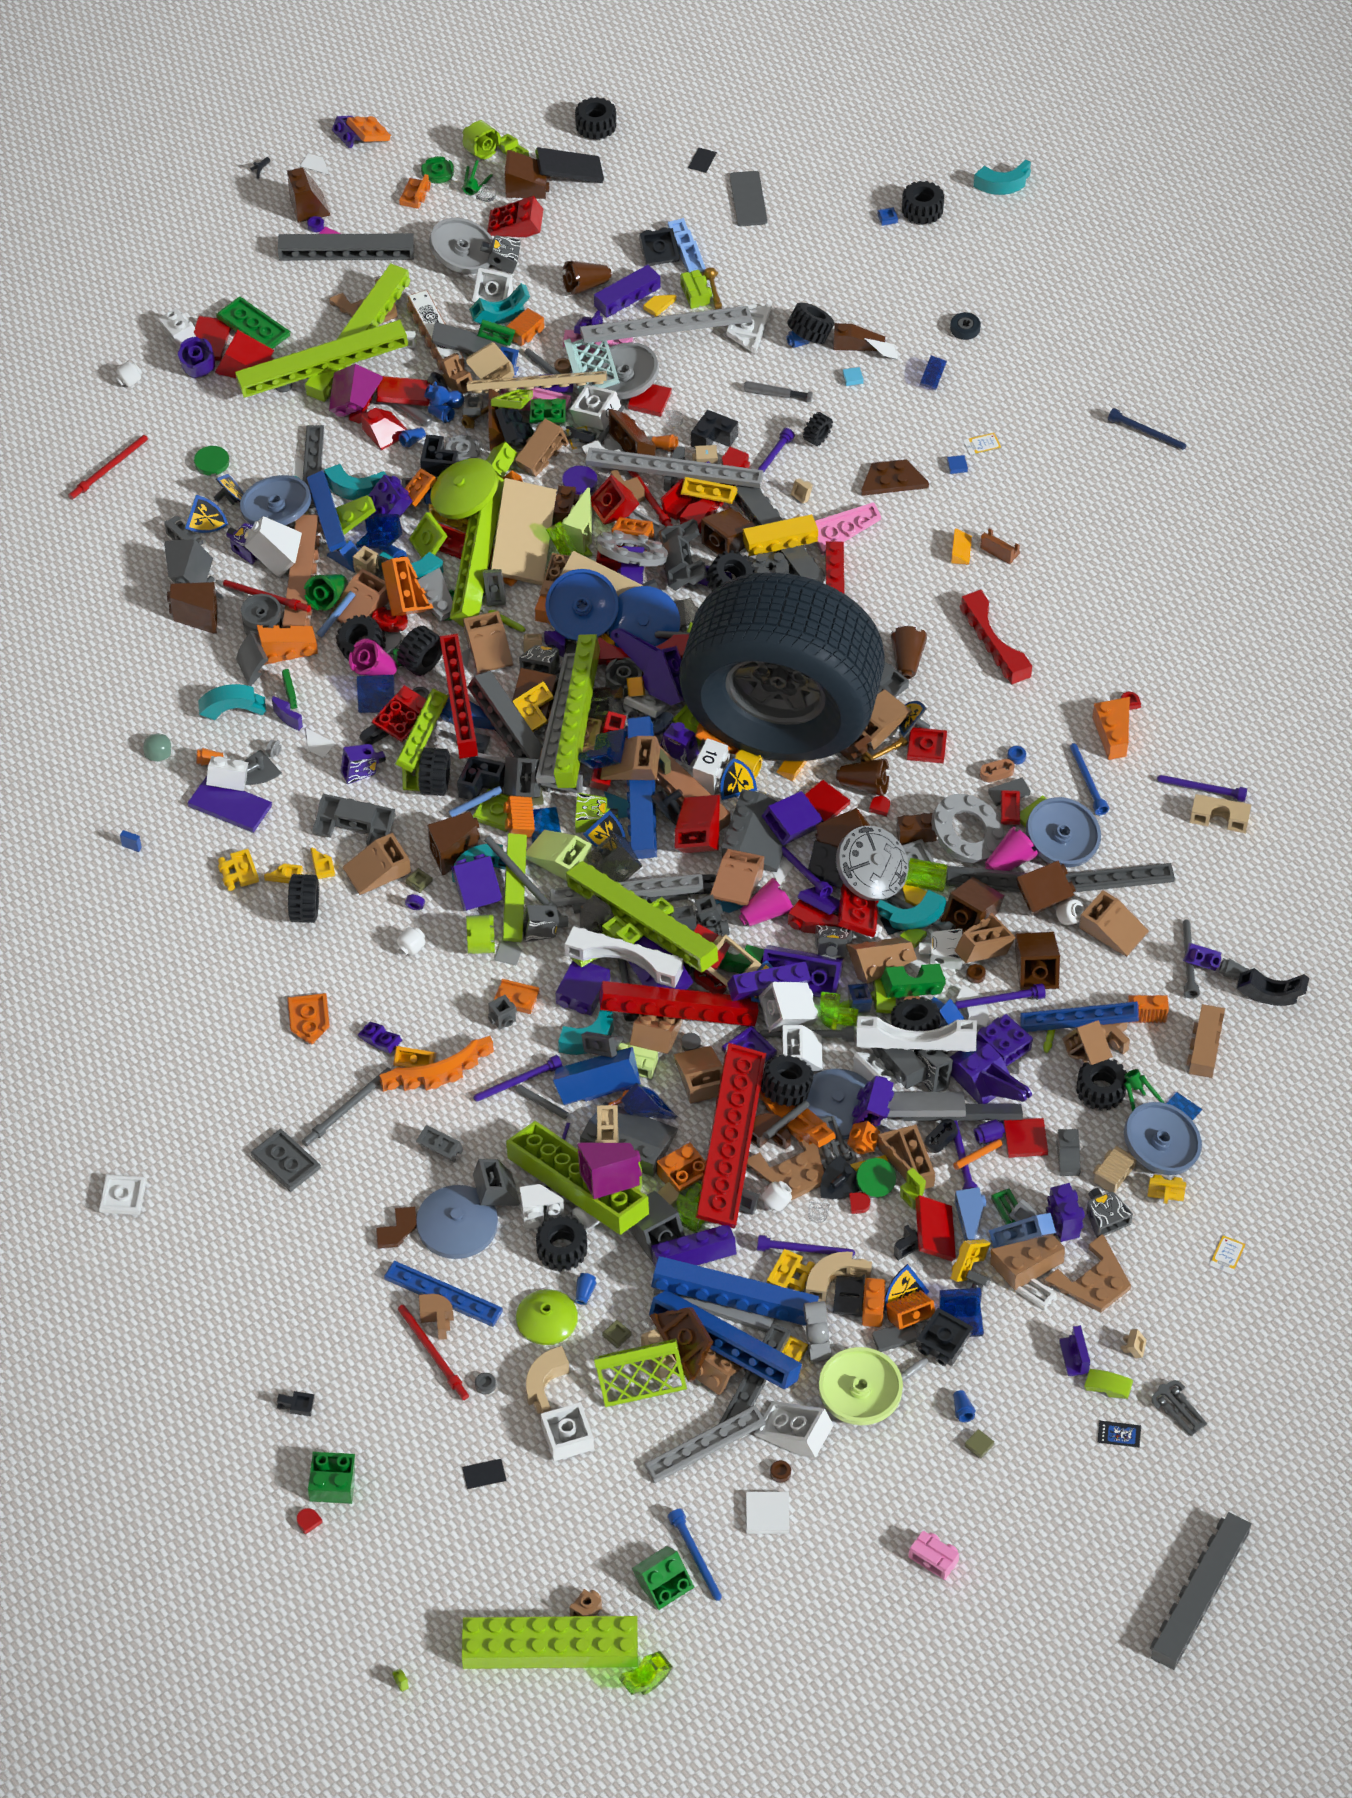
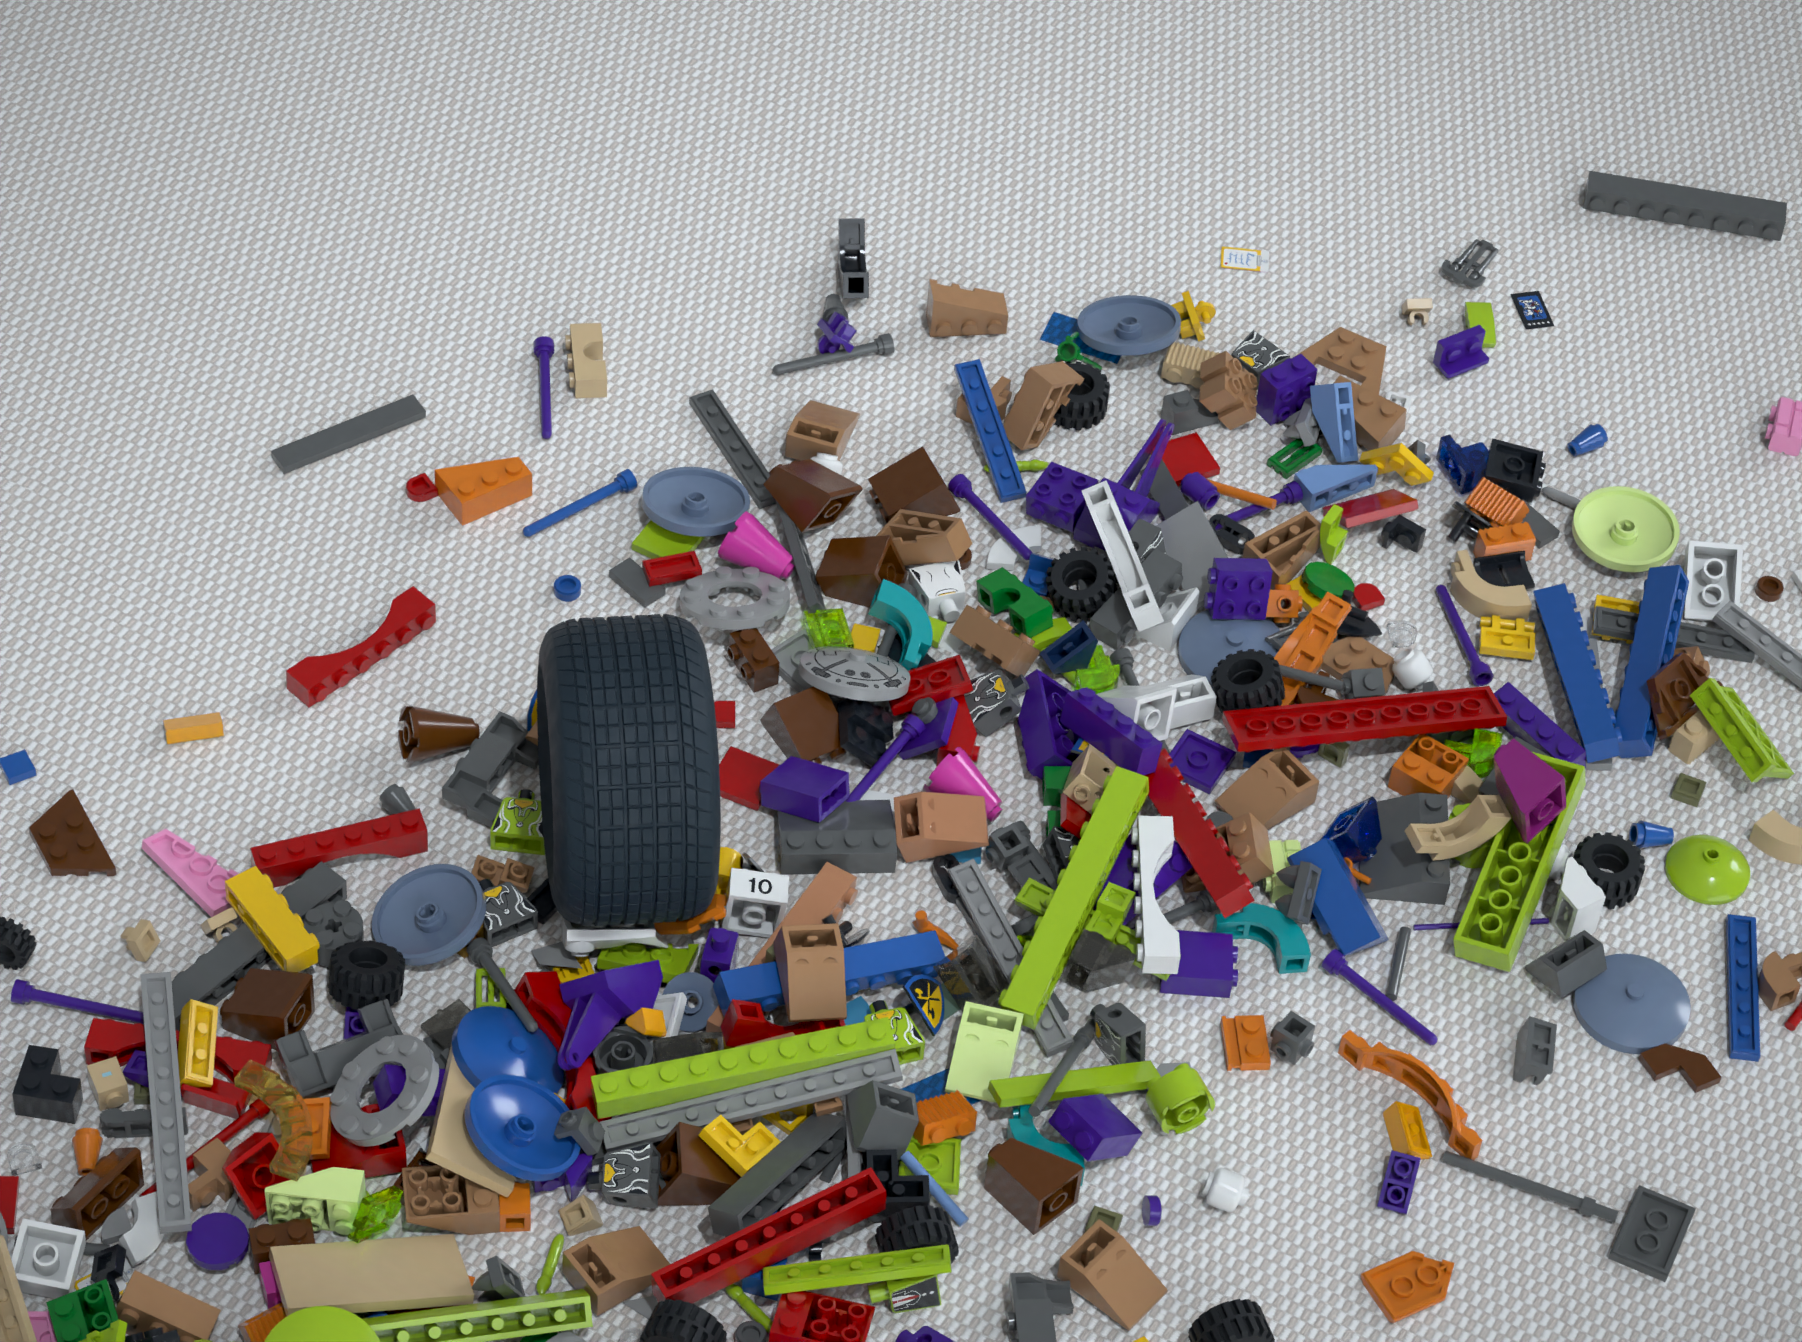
camera: 115 degrees left, 5 degrees down
clear blue bracket [578,728,627,769] -> none
red slope [675,795,720,853] -> none
light grey piece [803,1301,831,1362] -> none
olive tile [965,1429,995,1459] -> none
dark orange hinge [980,528,1020,564] -> none
nougat beam [980,759,1015,782] -> none
orange brick [1127,995,1169,1023] -> none
none -> clear yellow tile [234,1059,313,1181]
none -> dark grey tile [271,394,426,474]
none -> dark grey bracket [554,1107,605,1156]
none -> dark grey plate [911,697,938,724]
none -> orange bar [912,910,960,951]
none -> medium nougat brick [1199,351,1258,430]
none -> dark grey bracket [1341,668,1385,700]

